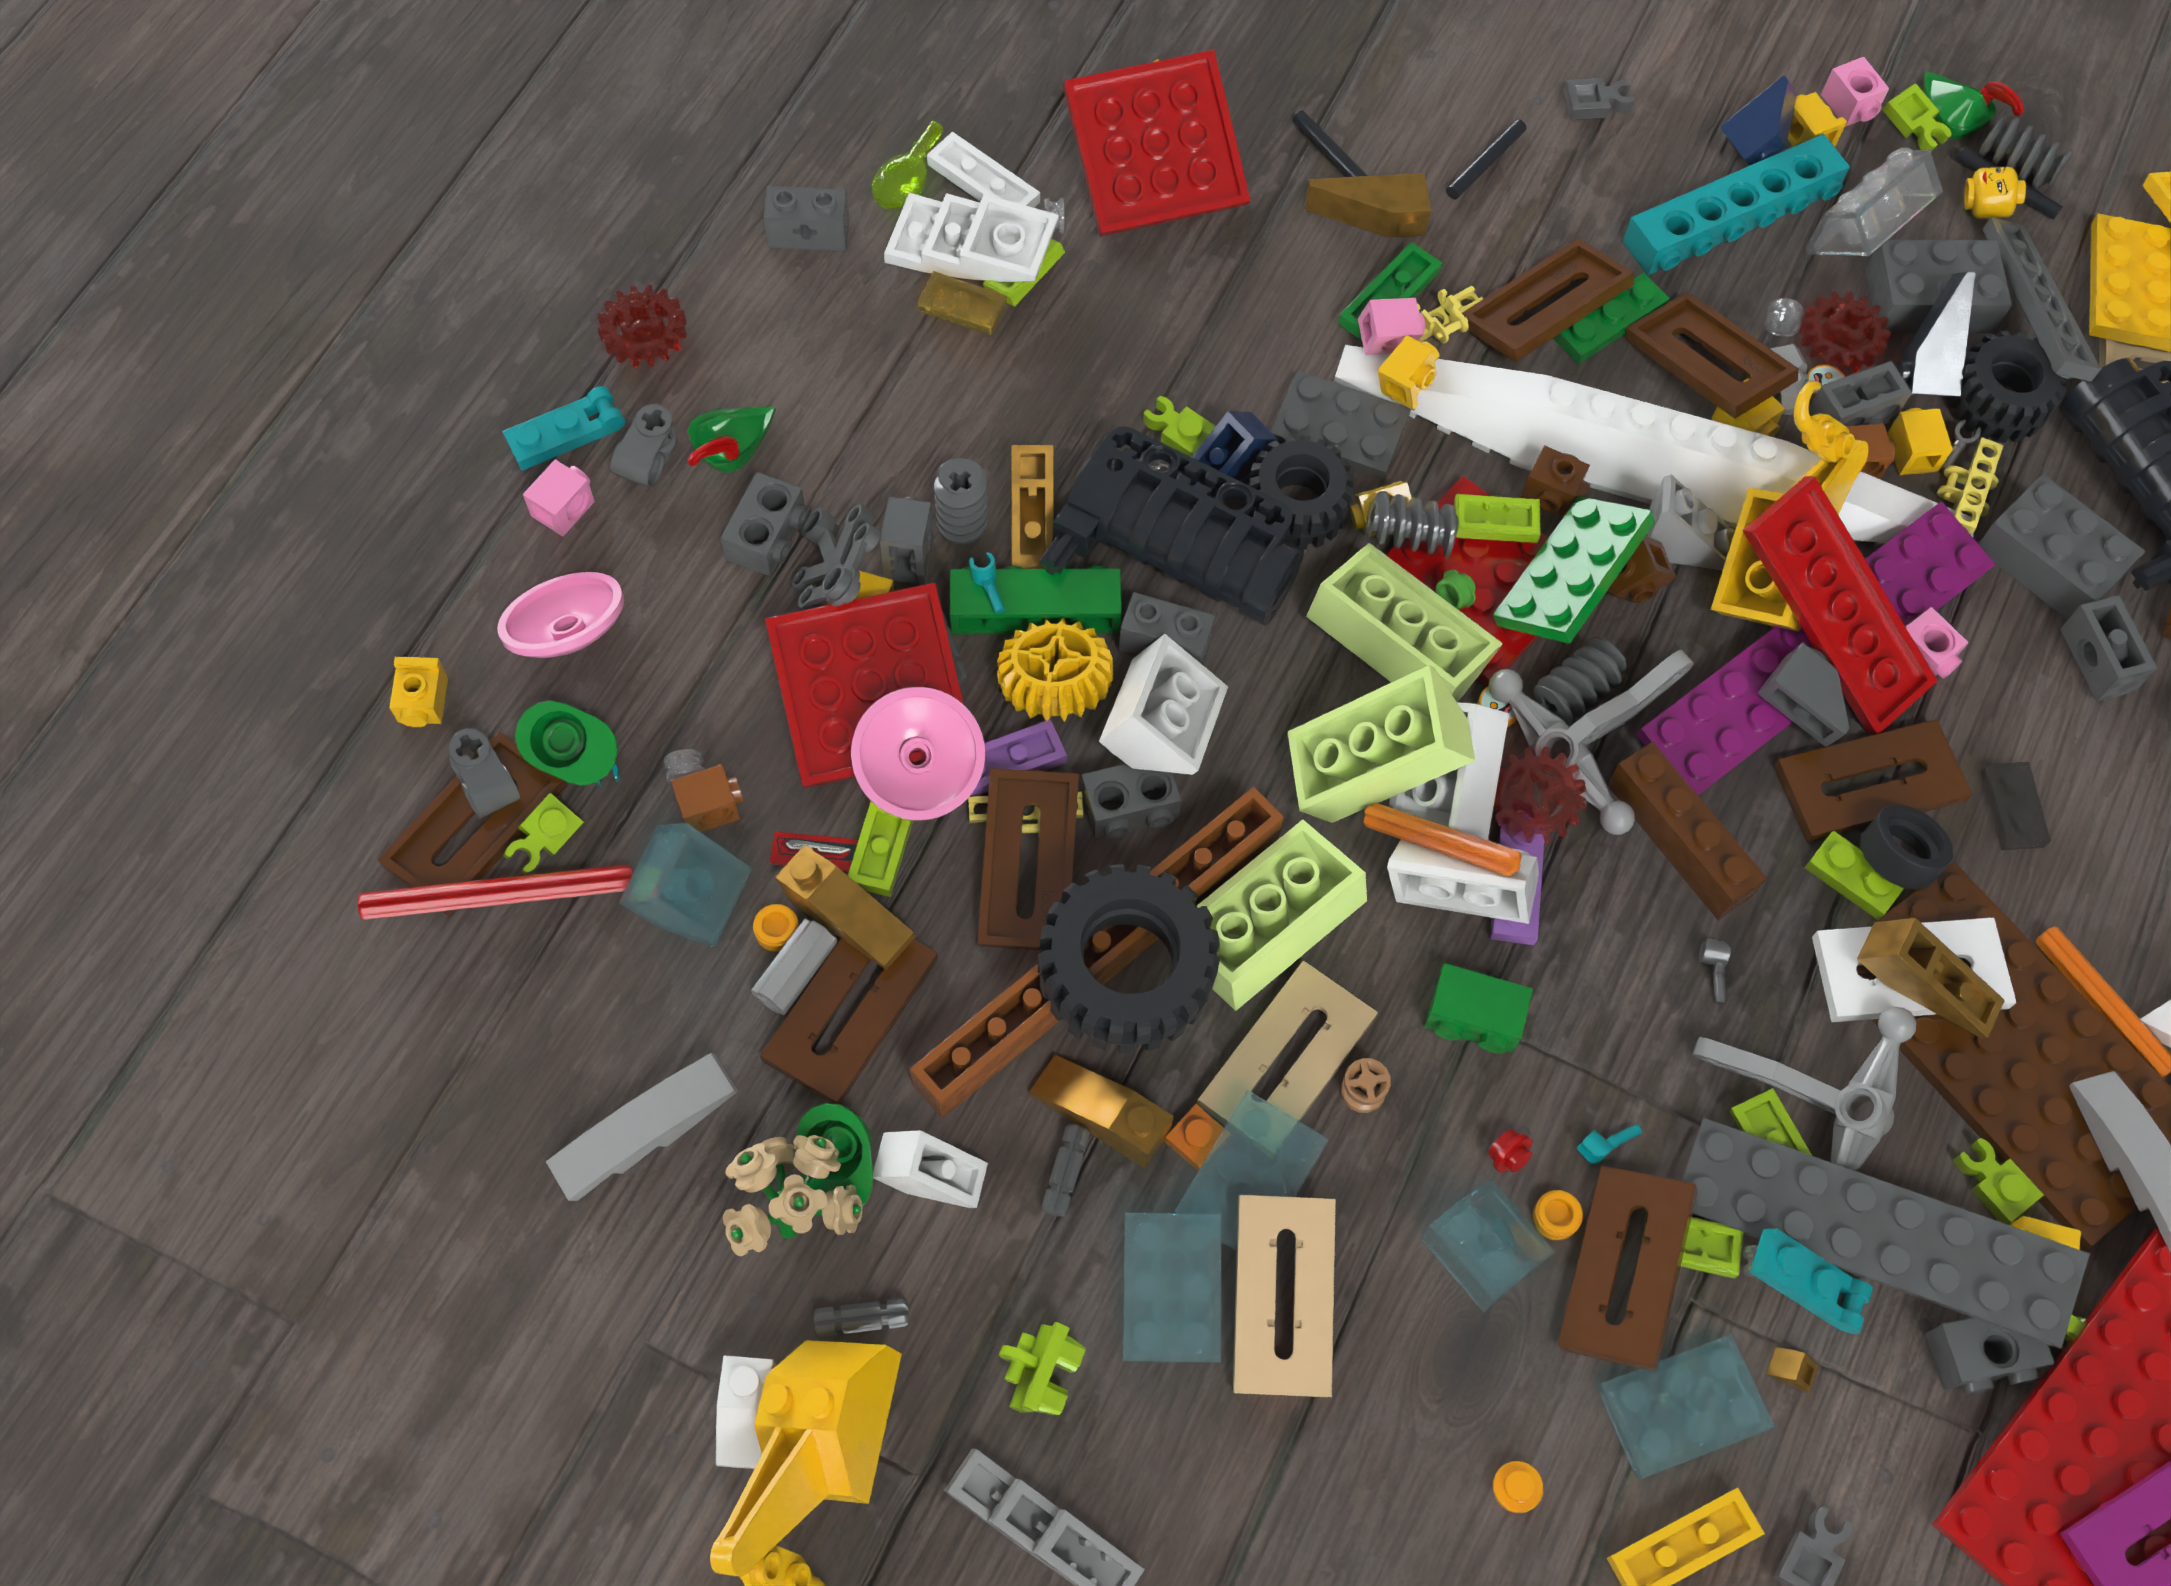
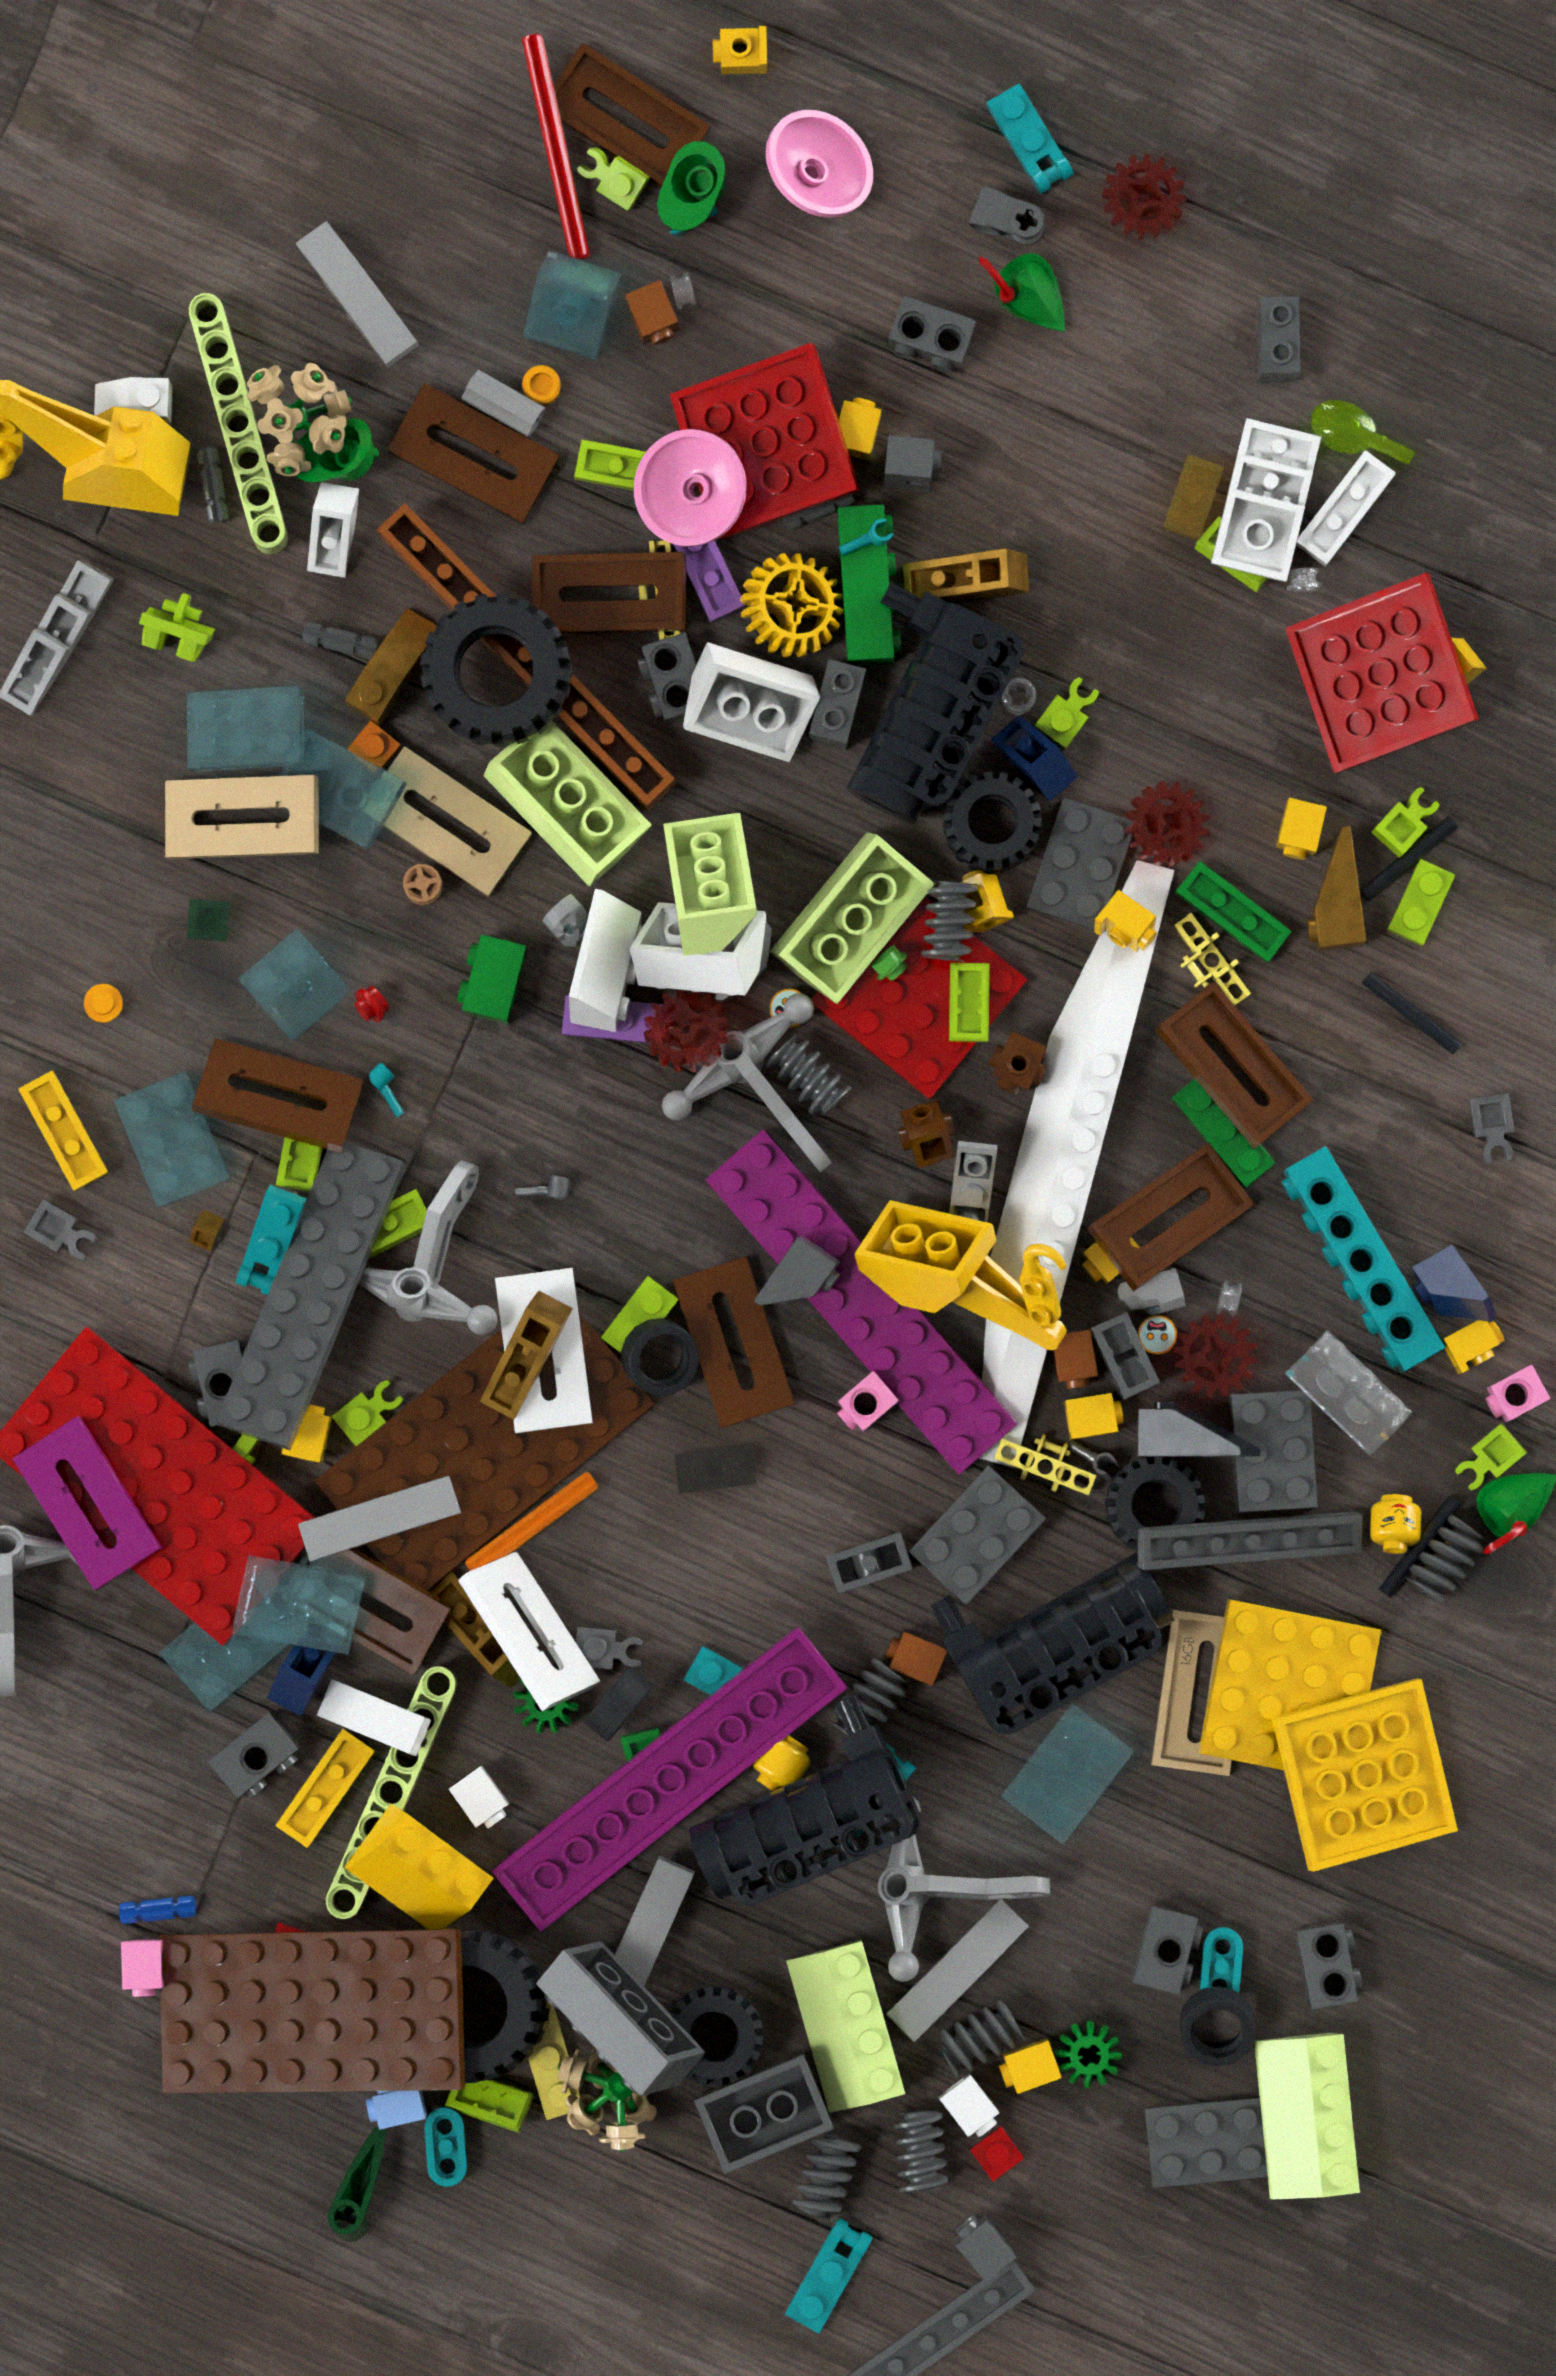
camera: 90 degrees right, 20 degrees up
dark grey piece [449,728,521,819] -> none
bright pink brick [523,459,595,536] -> none
sticker [770,832,858,872] -> none
pearl gold slope [775,845,916,970] -> none
dark grey plant [791,504,881,610] -> none
dark grey piece [934,458,989,544] -> none
bright pink brick [1358,298,1425,355] -> none
orange axle [1363,803,1522,877] -> none
plate [1493,496,1655,644] -> none
light orange tile [1532,1190,1583,1240] -> none
reddish brown brick [1607,742,1767,920] -> none
red plate [1743,476,1938,735] -> none
none -> clear green plate [187,900,230,942]
none -> yellowish green beam [189,293,288,554]
none -> light grey rock [542,894,589,947]
none -> clear red gear [1125,781,1210,867]
none -> yellow brick [1275,798,1327,860]
none -> lime plate [1371,787,1439,858]
none -> lime plate [1387,859,1455,946]

